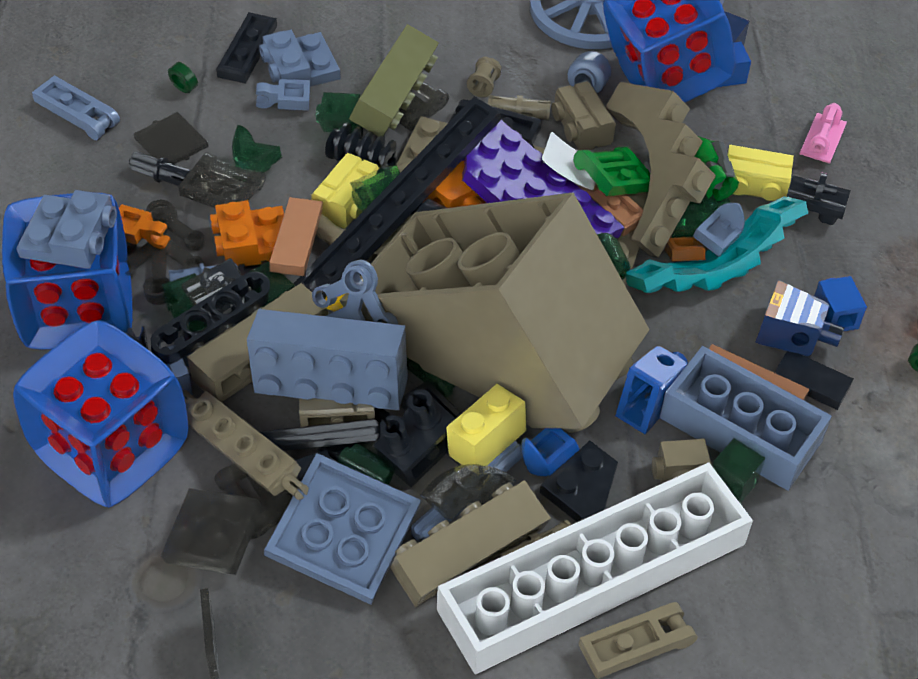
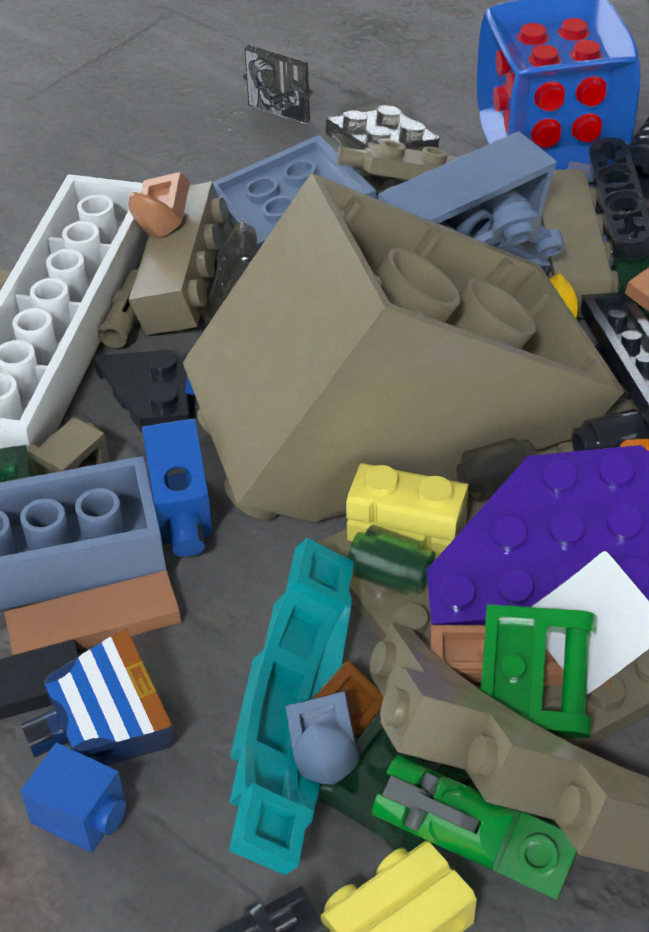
camera: 135 degrees right, 5 degrees down
none -> nougat plate [128,172,190,238]

